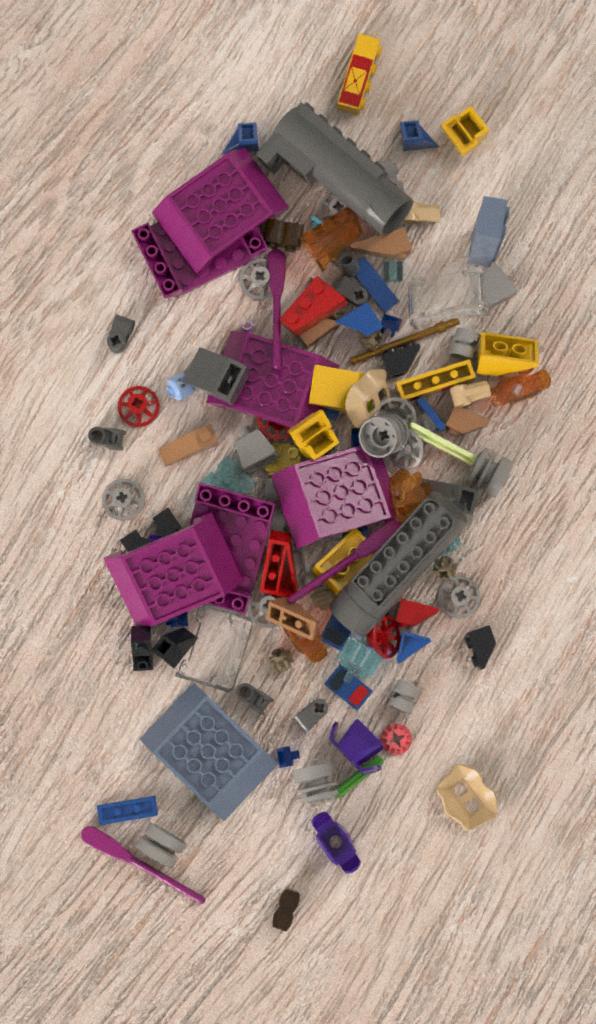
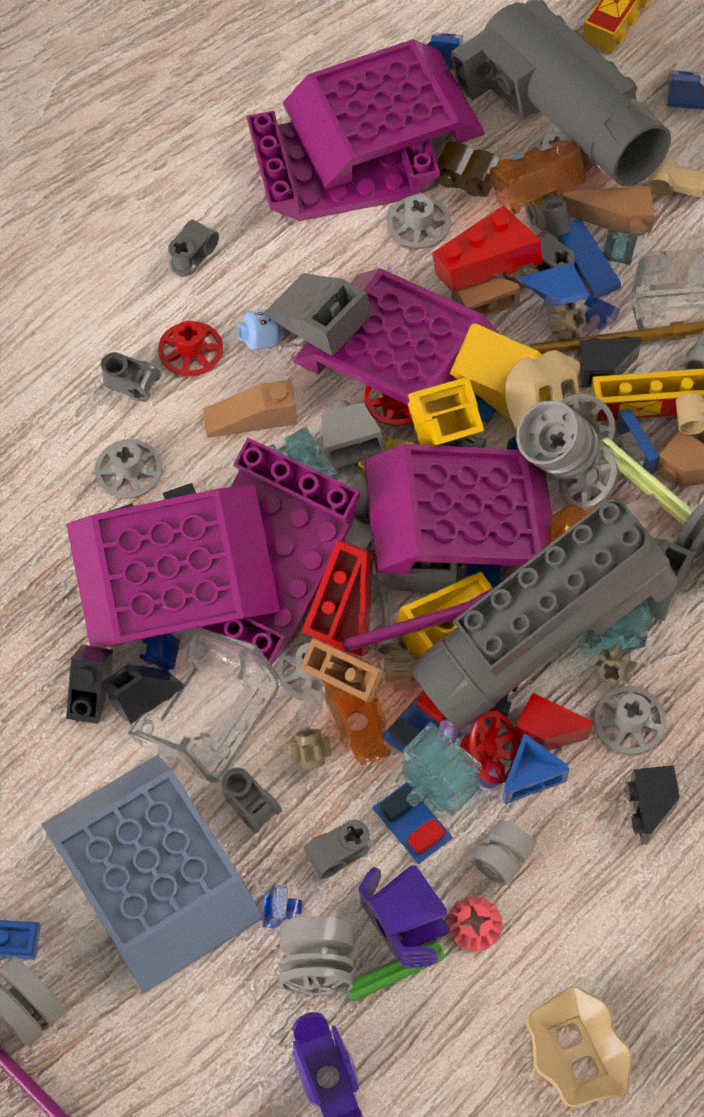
camera: 15 degrees right, 20 degrees down
magenta piece [267,249,286,370] -> none

